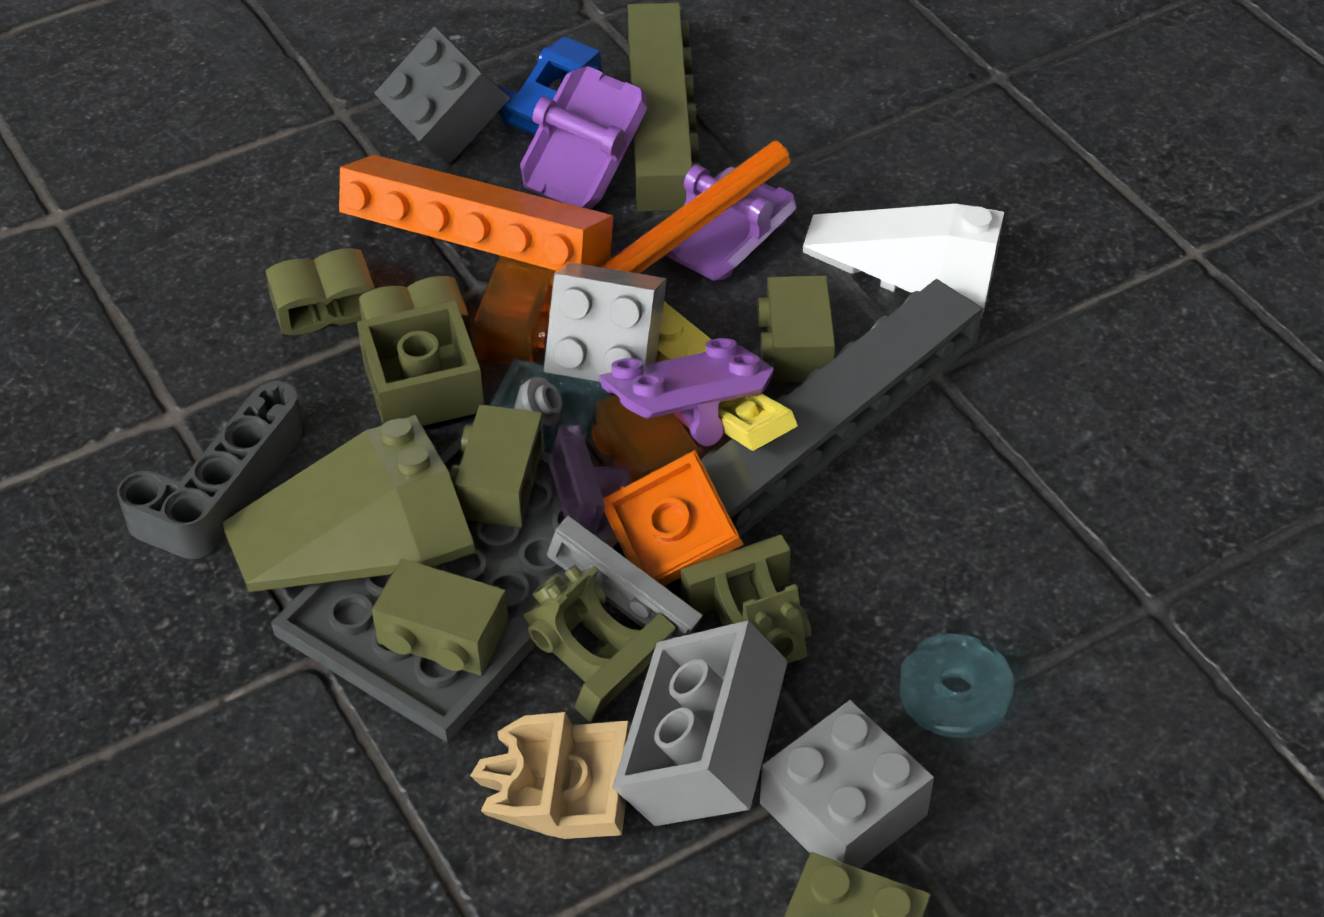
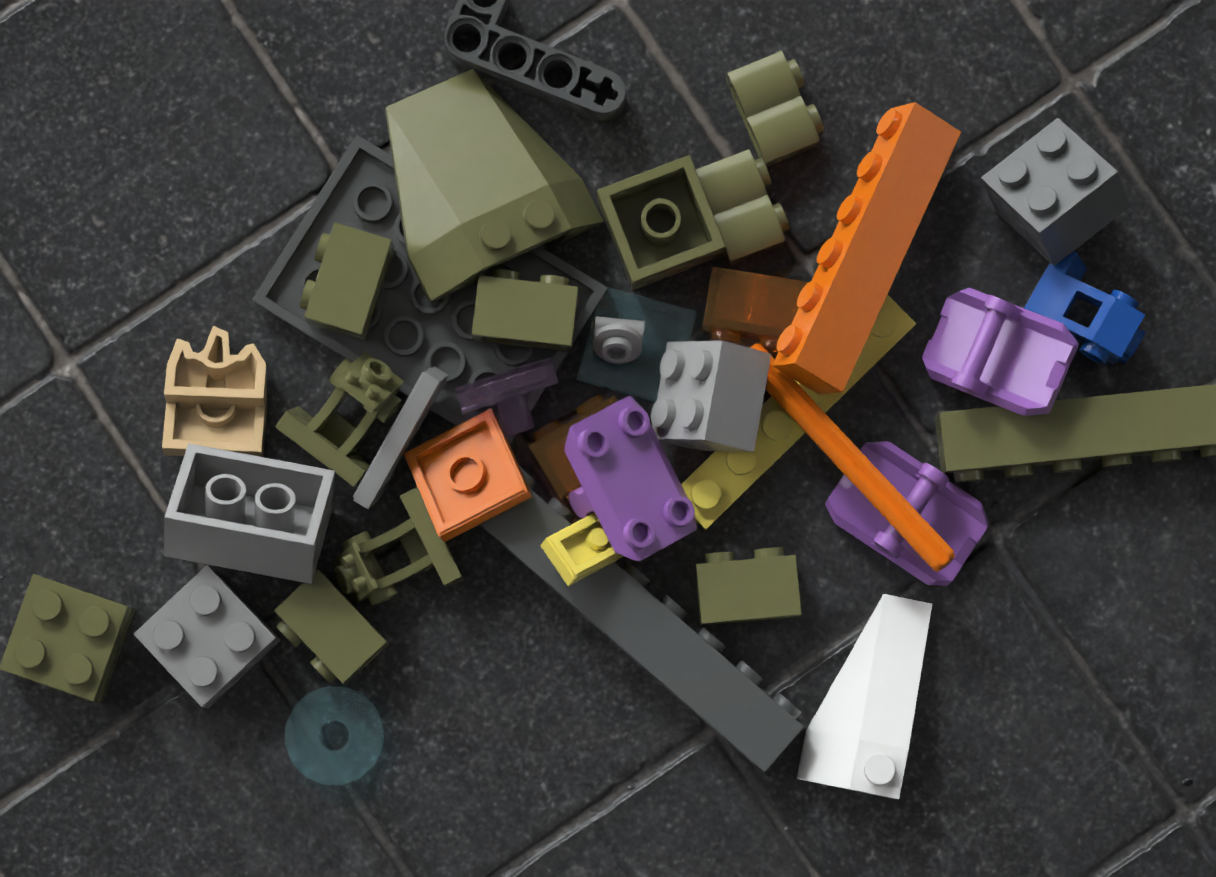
camera: 85 degrees right, 35 degrees up
none -> olive brick [274,569,389,685]

